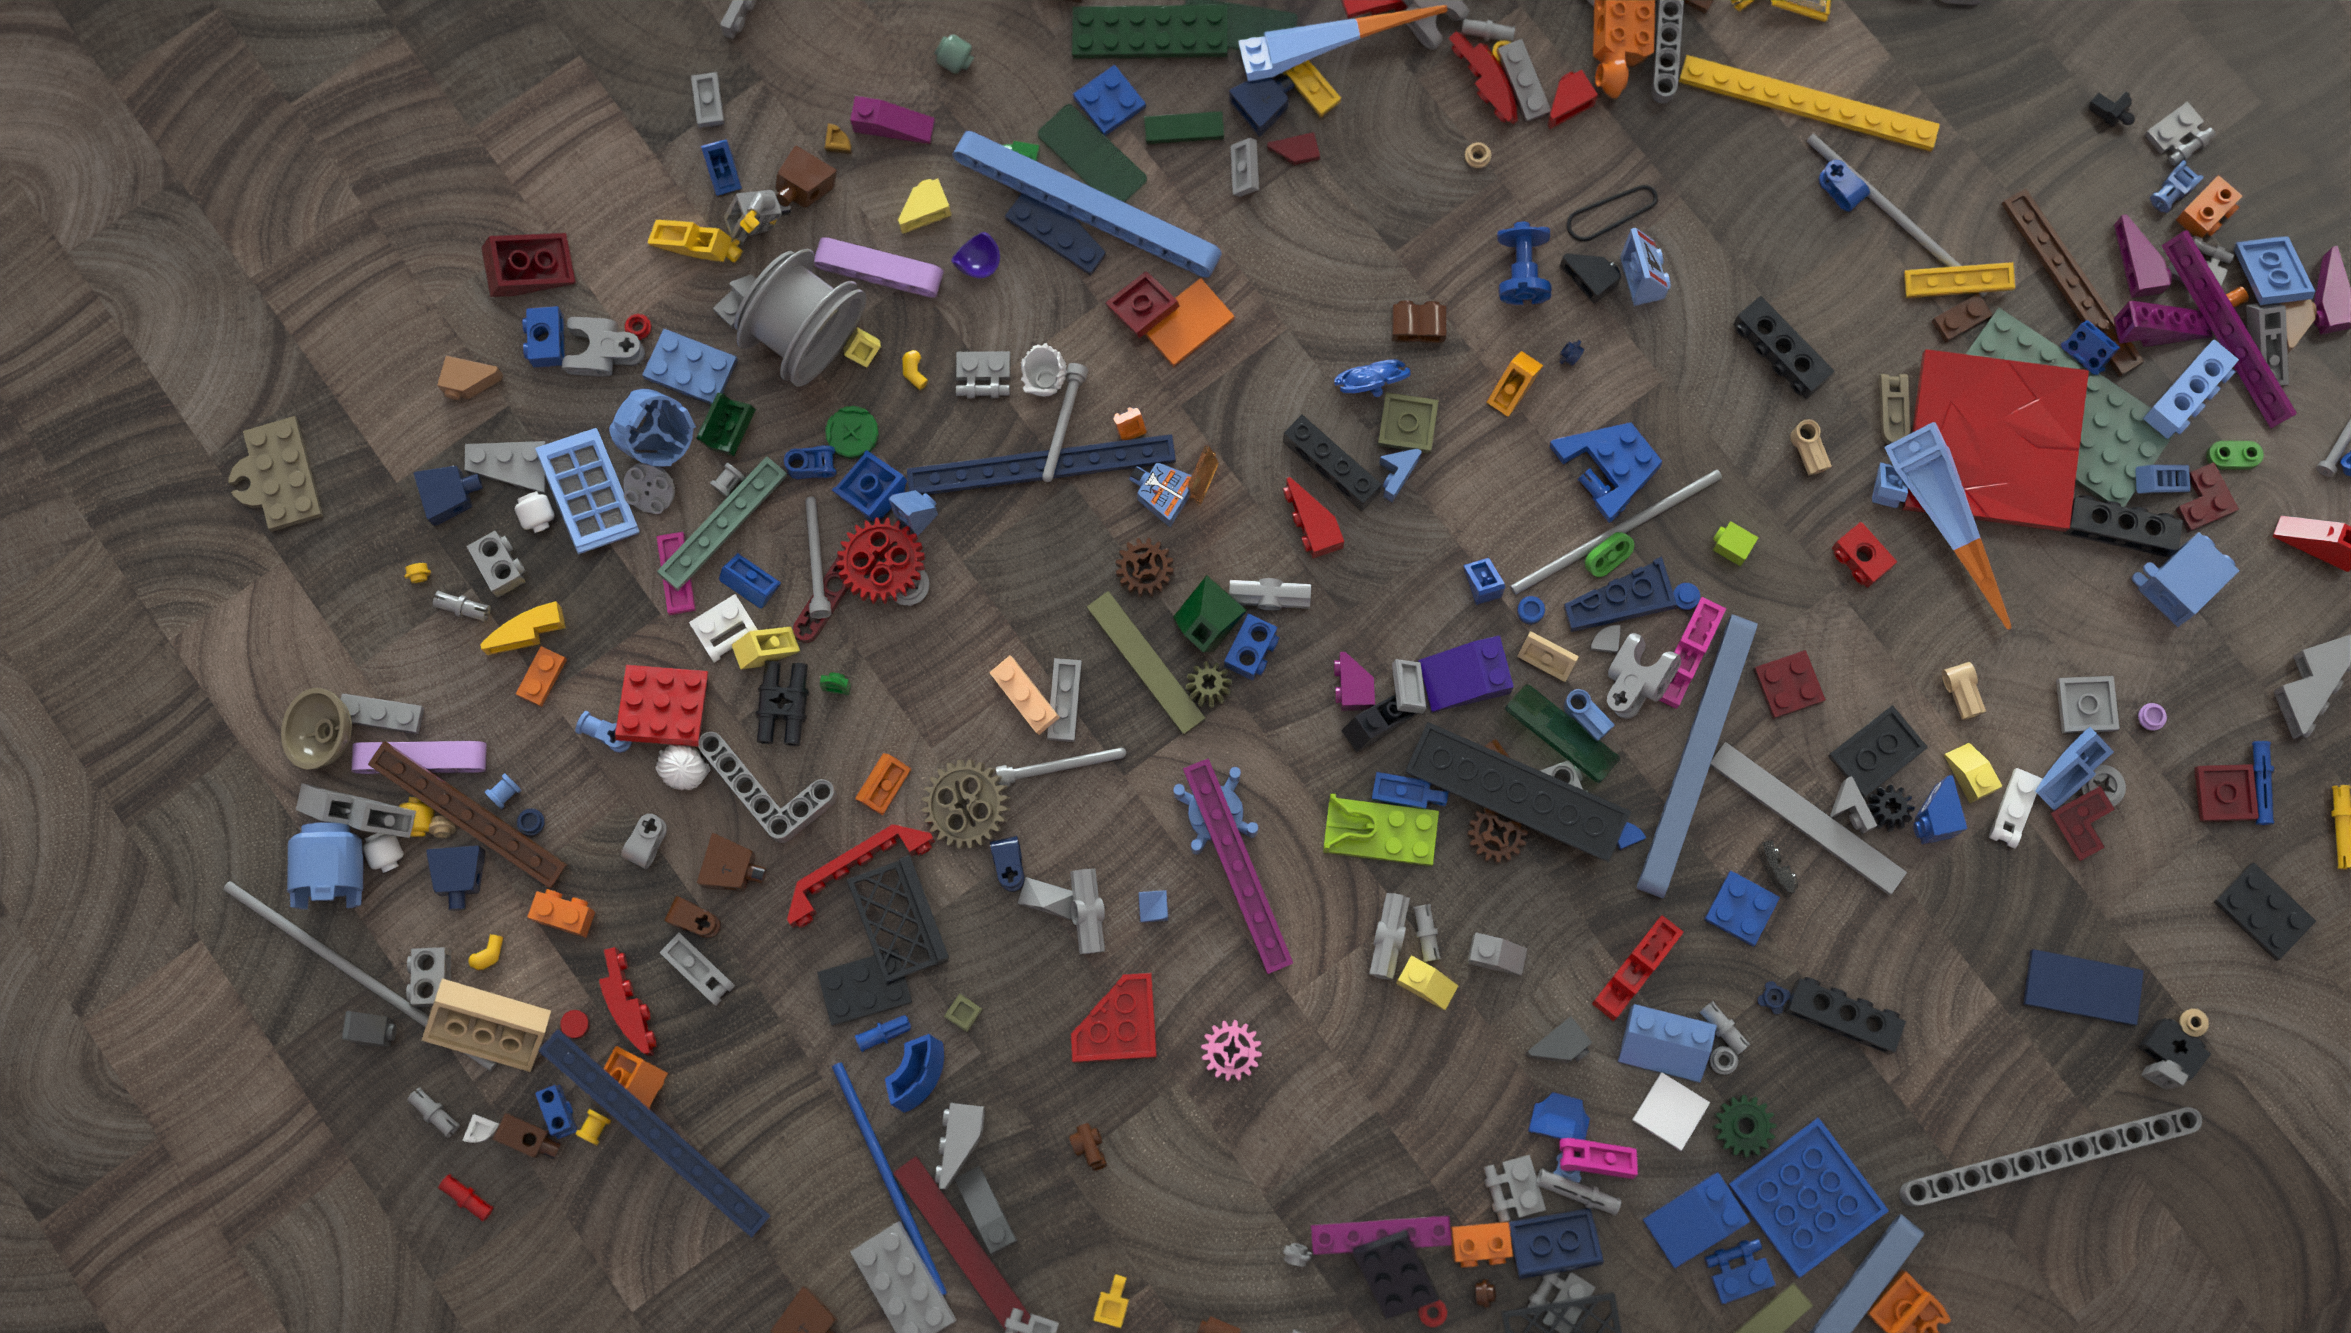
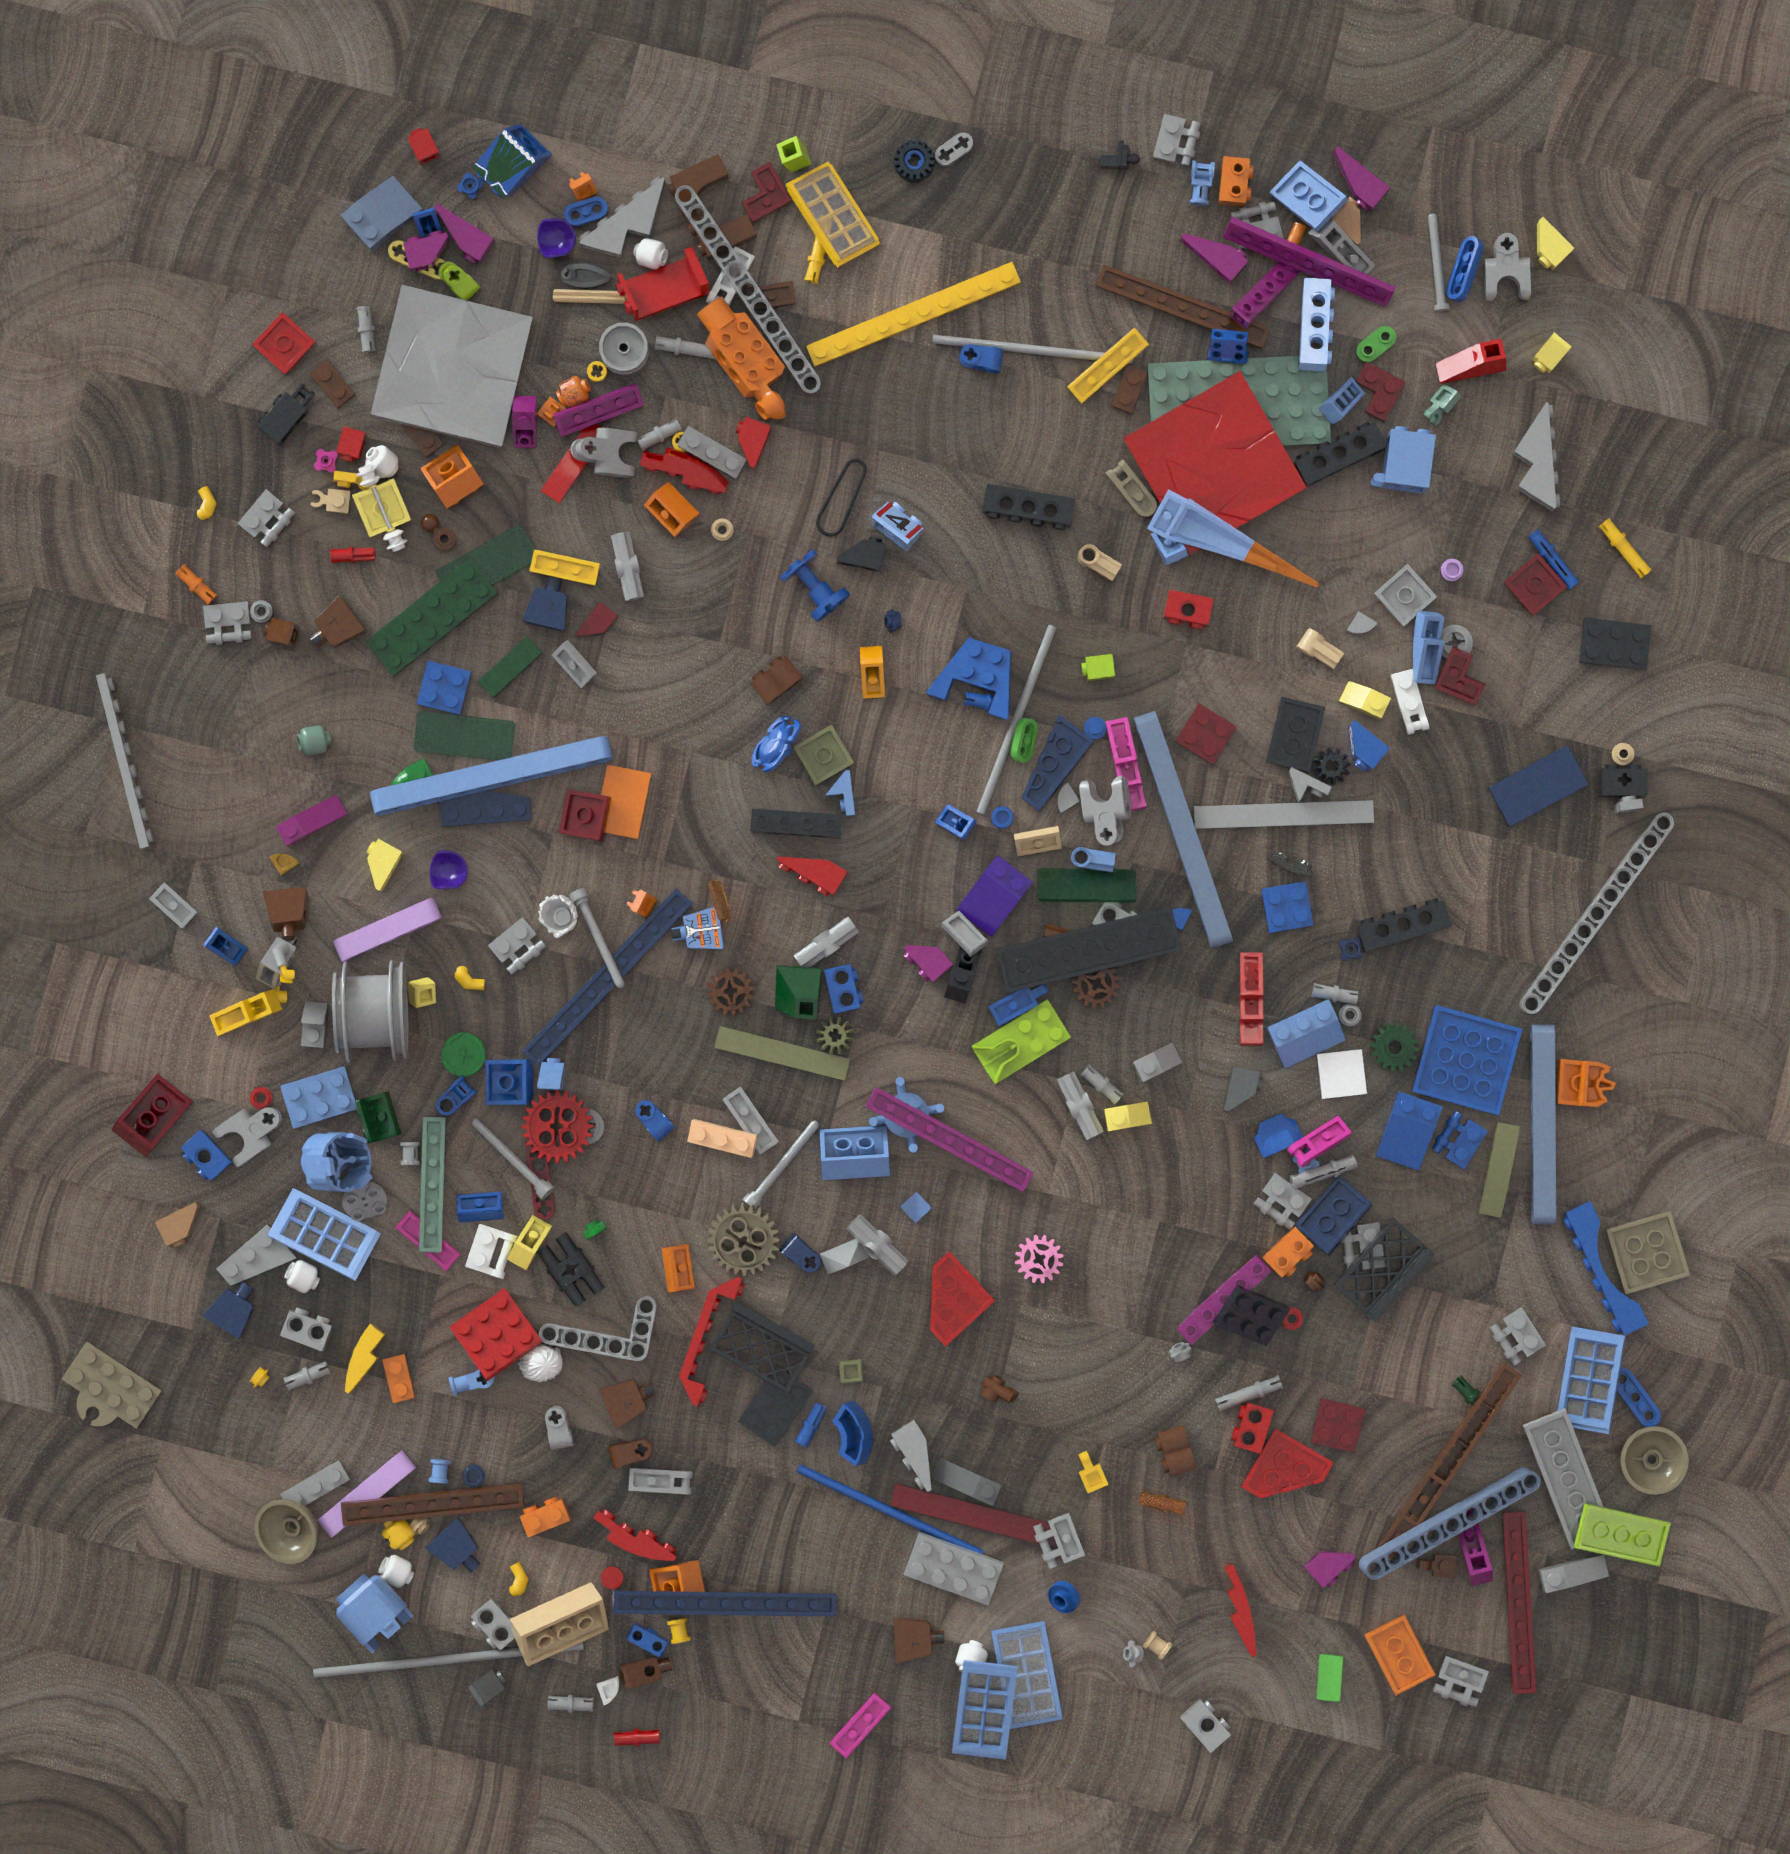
camera: 40 degrees left, 10 degrees up
light grey slope [296,783,416,838] -> none
light blue plate [1239,5,1447,81] -> none
none -> light grey piece [611,532,644,601]
none -> blue piece [635,1100,675,1142]
none -> orange brick [644,482,700,537]
none -> medium blue slope [820,1125,890,1180]
none -> light grey tile [1346,611,1377,634]
none -> sand green plate [1424,384,1462,426]

